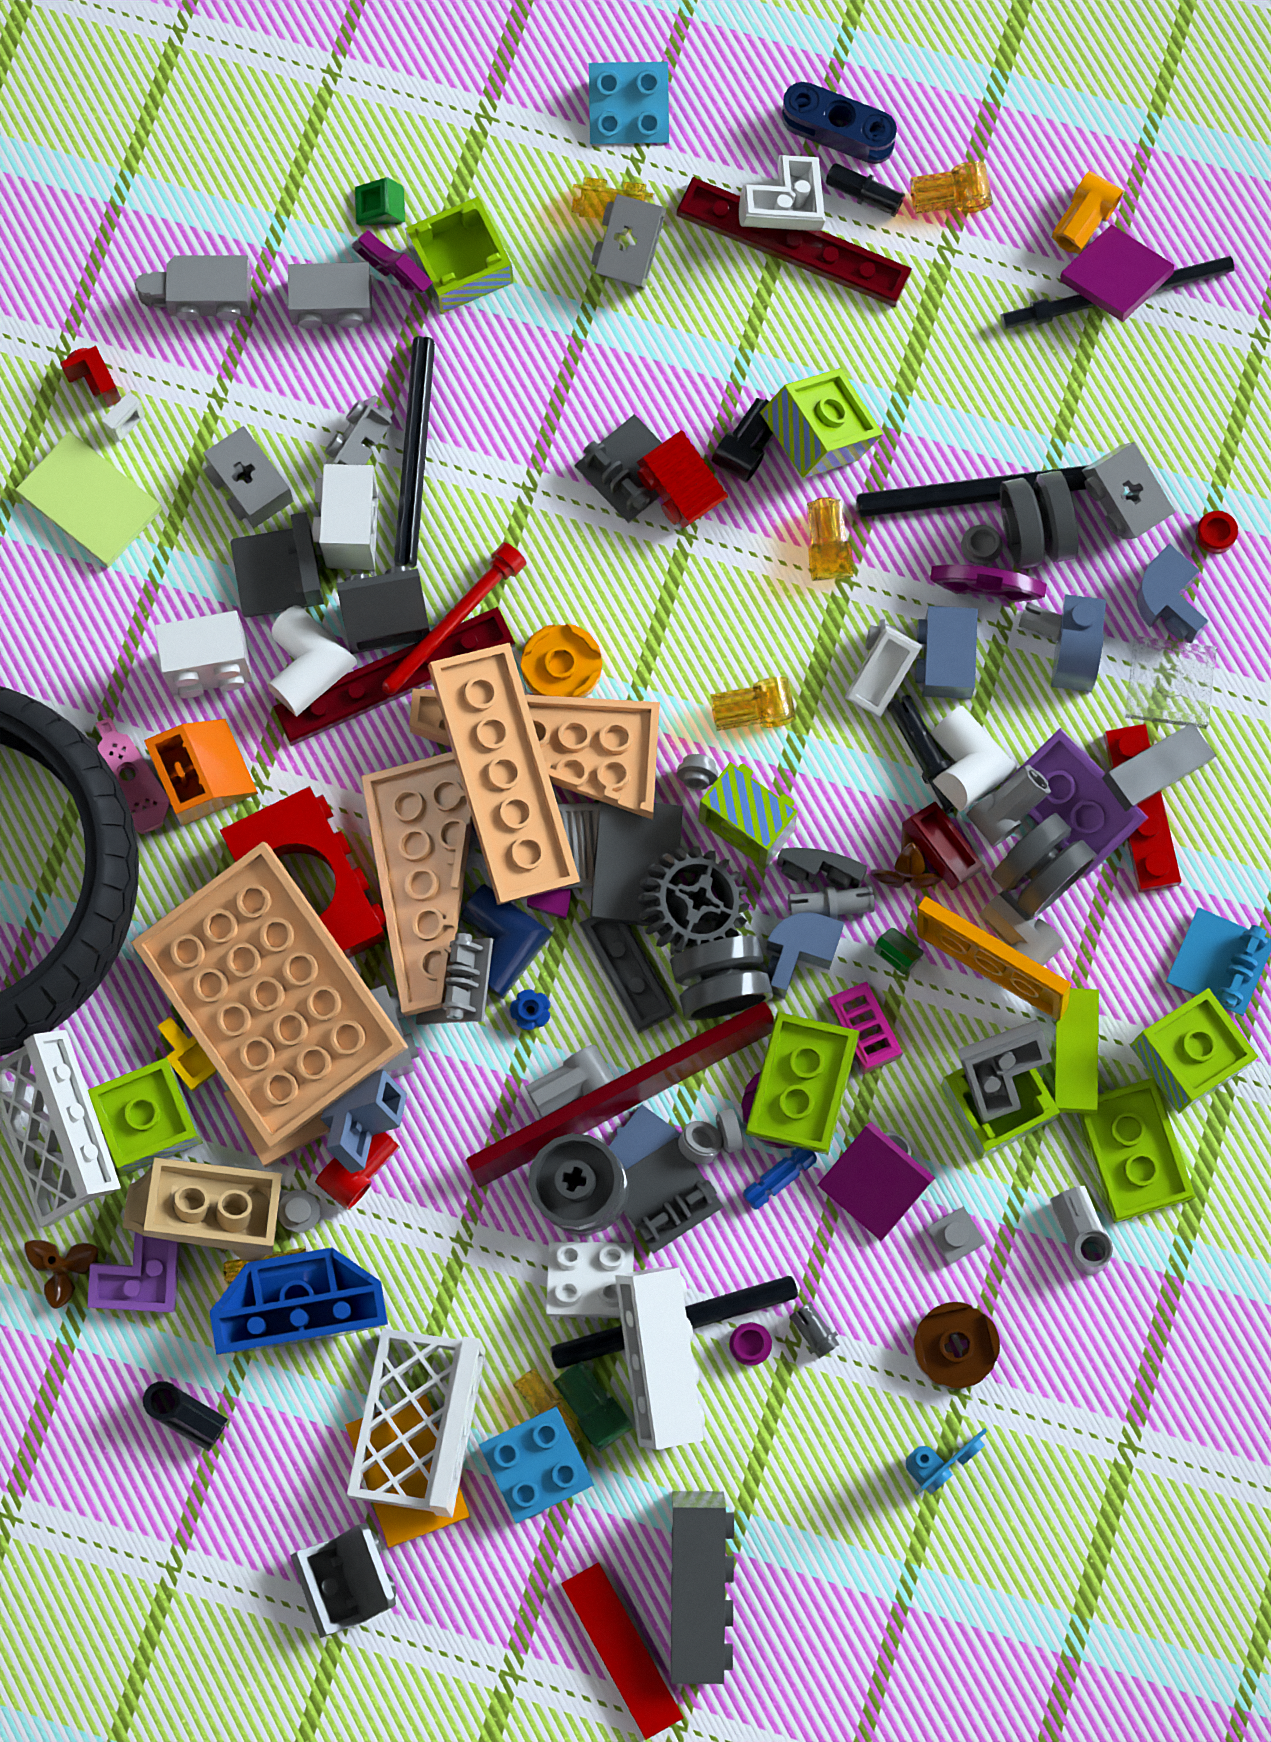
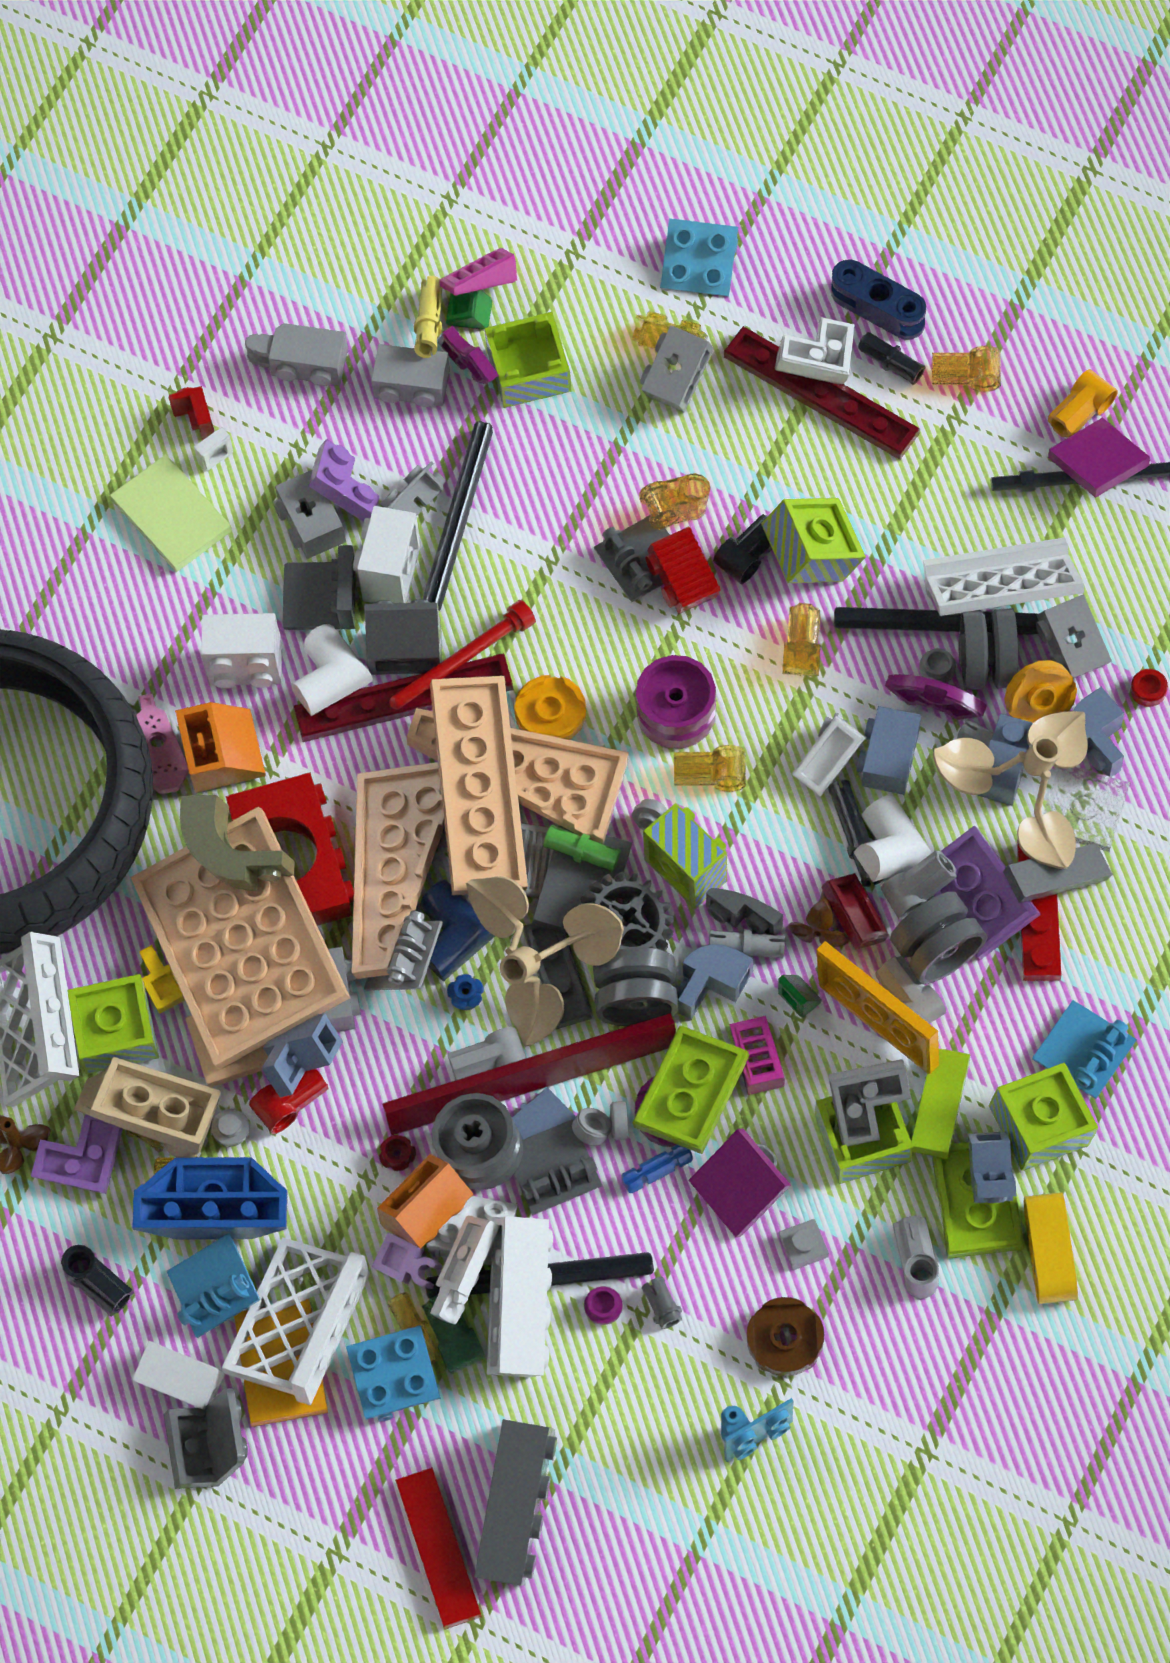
camera: 15 degrees right, 10 degrees down
none -> white hinge [132,1341,226,1410]
none -> dark azure hinge [166,1233,260,1338]
none -> olive arch [180,795,295,891]
none -> medium lavender plate [308,439,380,522]
none -> lavender plate [372,1232,443,1289]
none -> orange slope [377,1154,473,1249]
none -> dark red plate [379,1135,416,1172]
none -> light yellow pin [414,276,443,358]
none -> white hinge [430,1215,500,1325]
none -> dark pink slope [439,248,517,296]
none -> tan plant [466,876,624,1047]
none -> bright green pin [543,825,621,872]
none -> magenta wheel [636,655,716,749]
none -> clear yellow piece [638,473,711,529]
none -> white fence [923,537,1084,616]
none -> tan plant [933,711,1088,869]
none -> sand blue brick [968,1131,1016,1203]
none -> light orange tile [1004,660,1077,723]
none -> yellow beam [1023,1192,1078,1304]

